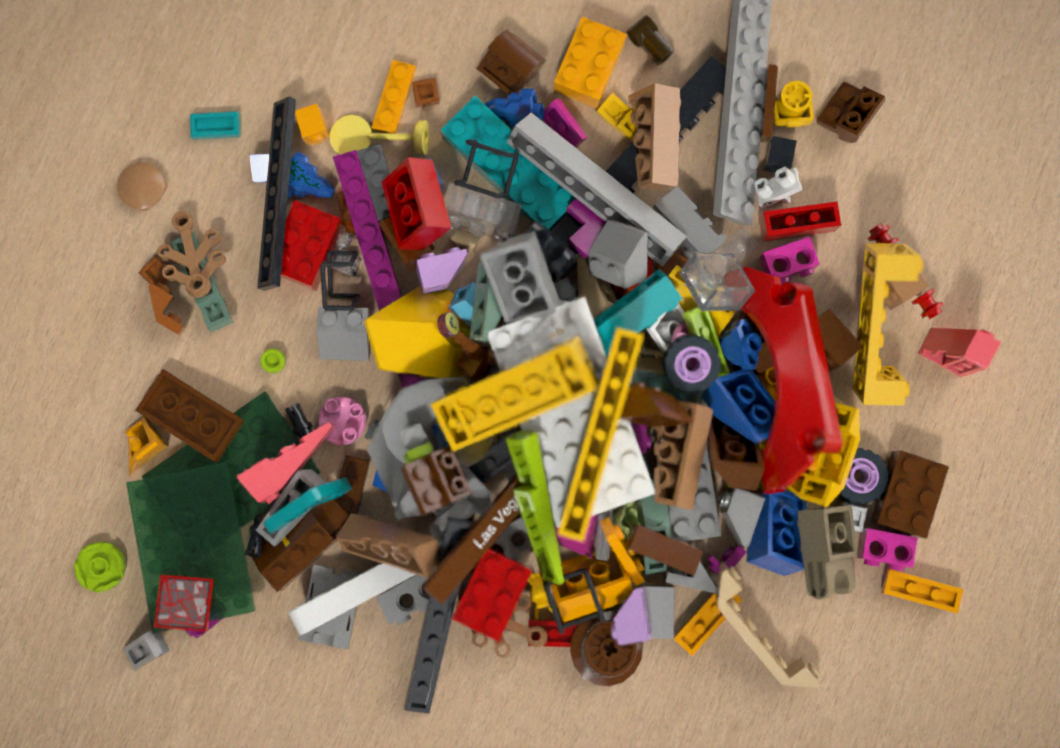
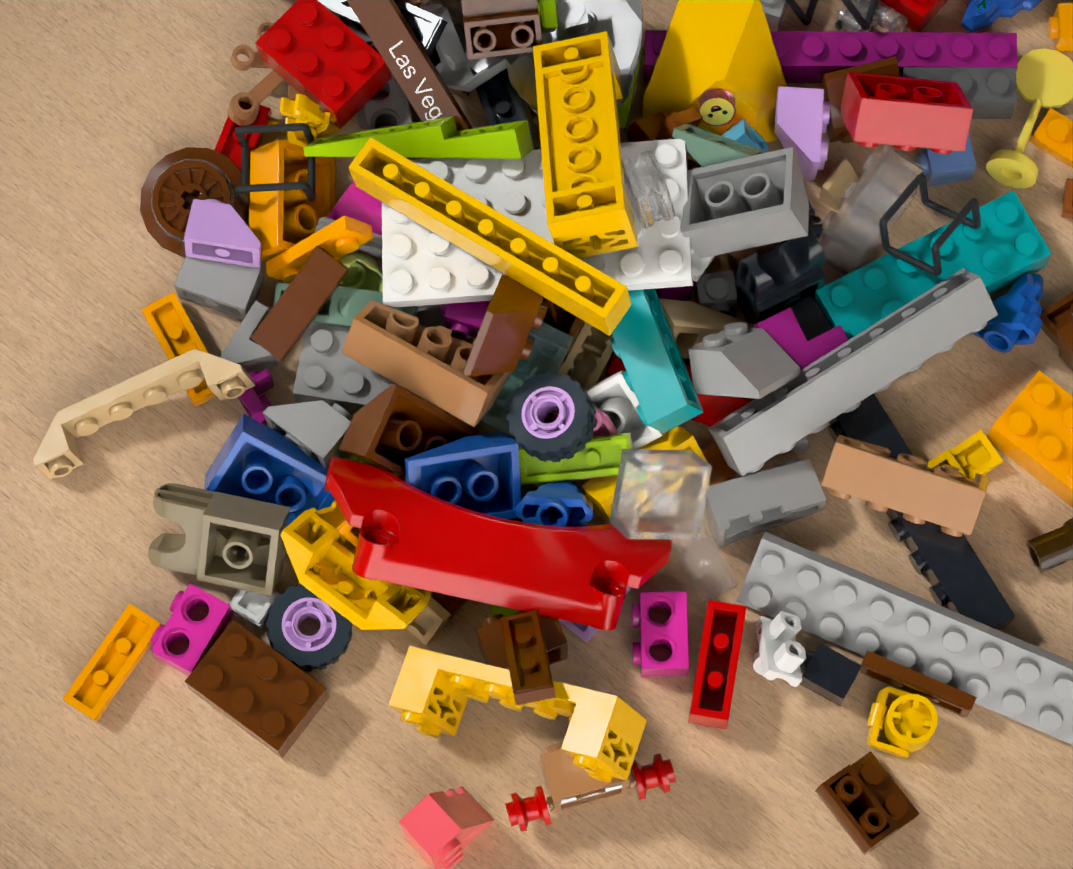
camera: 105 degrees right, 10 degrees down
dark pink plate [543,98,588,148] -> none
none -> reddish brown tile [500,610,556,705]

